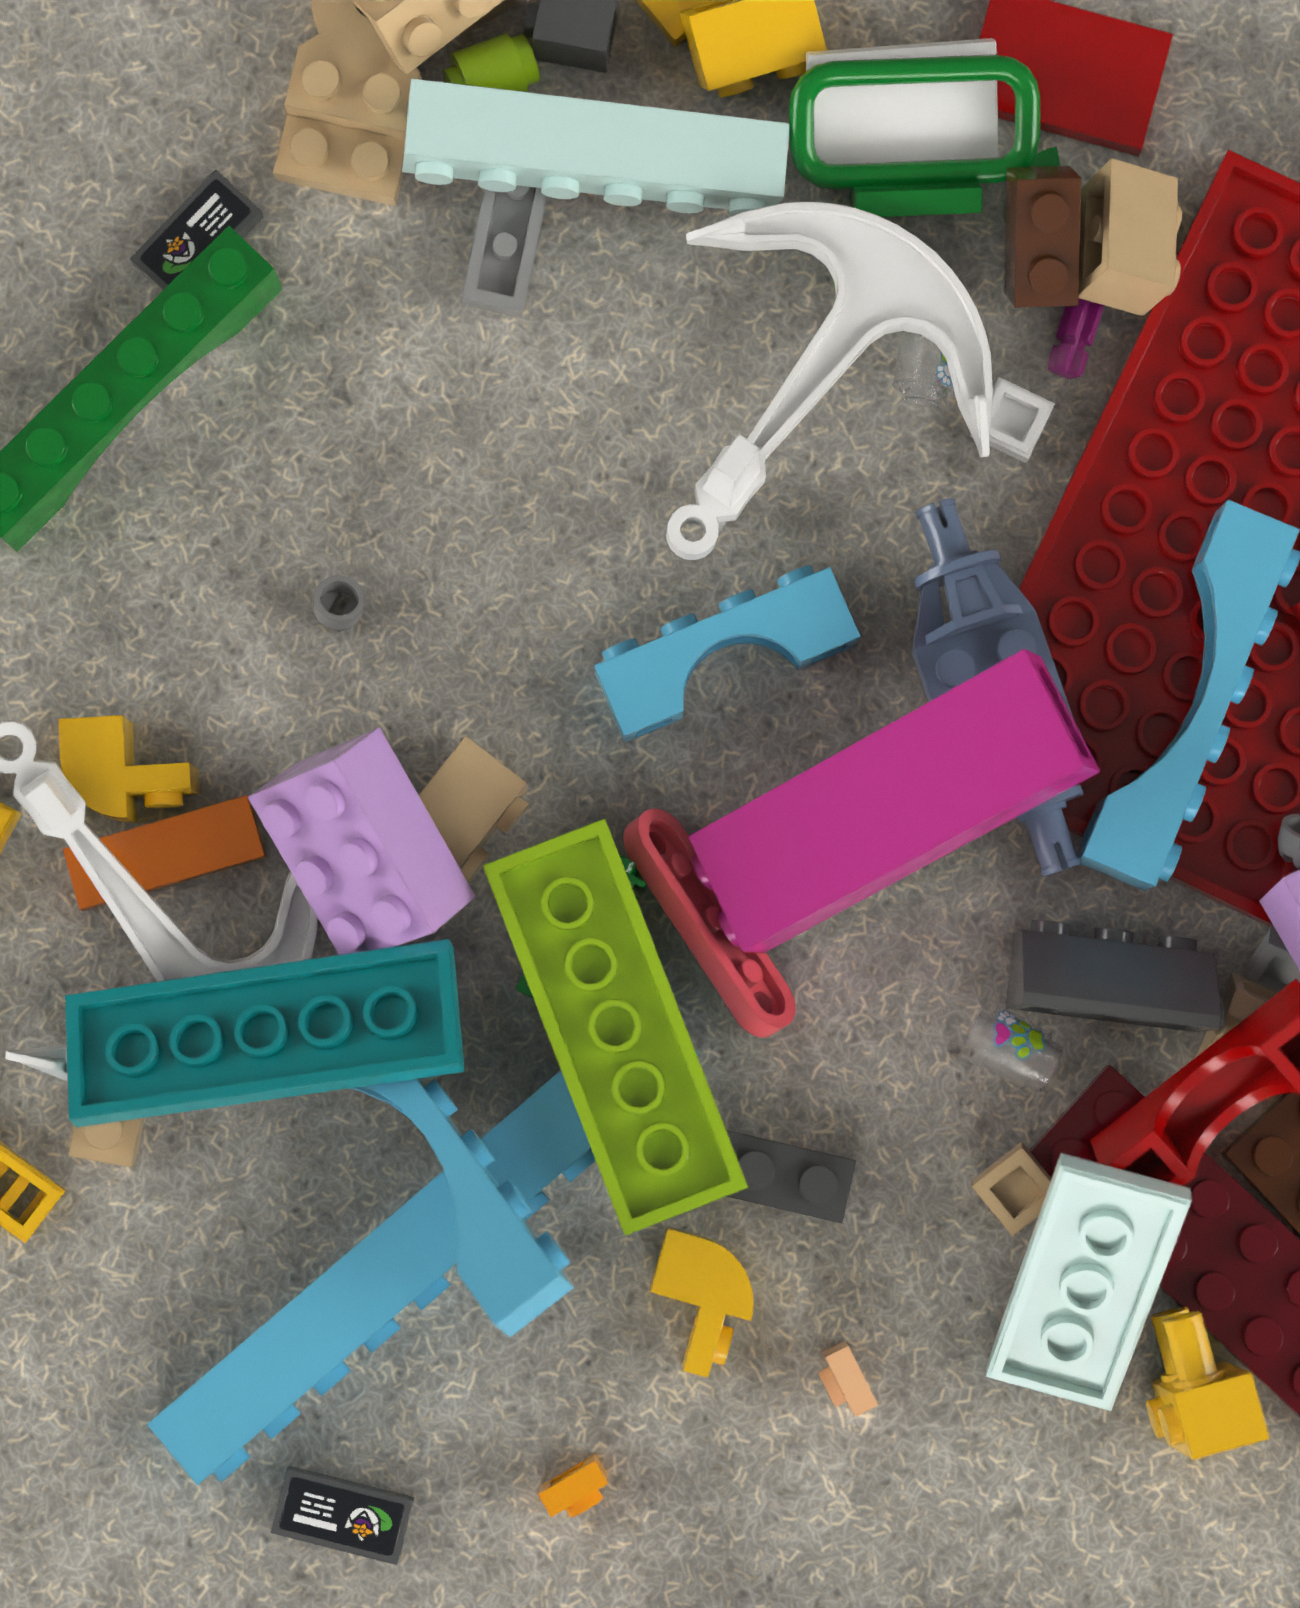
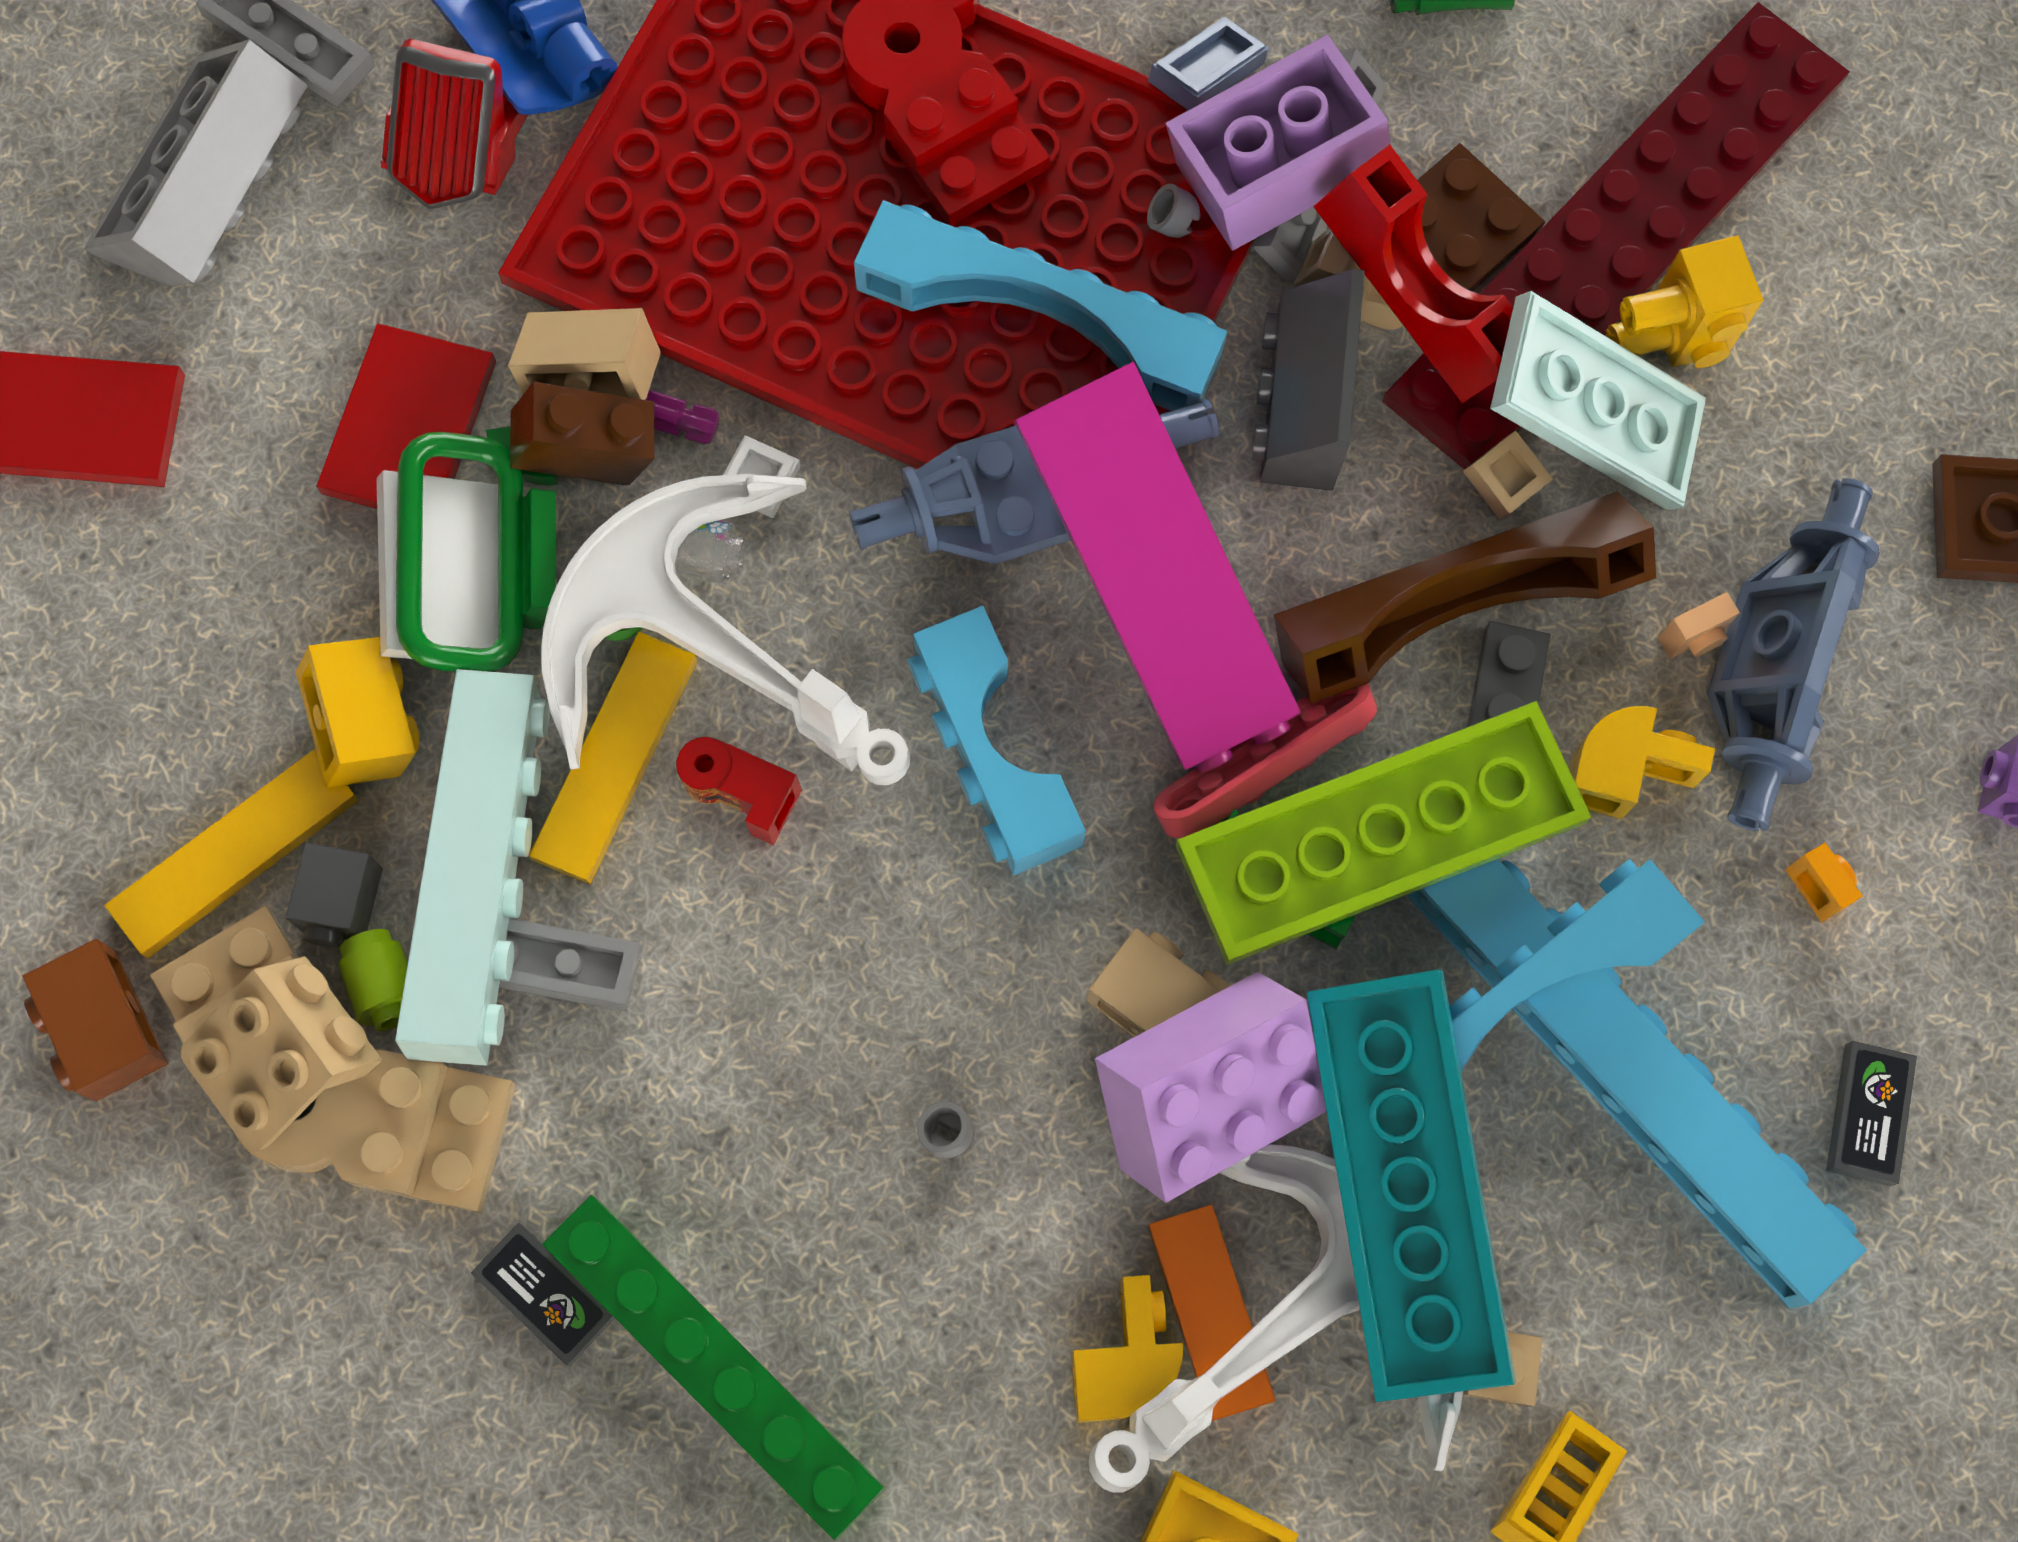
camera: 90 degrees left, 10 degrees down
clear brick [962,1004,1064,1092] -> none
none -> yellow tile [529,631,698,885]
none -> red leg [676,736,802,846]
none -> reddish brown arch [1274,491,1657,704]
none -> sand blue plate [1707,478,1880,831]

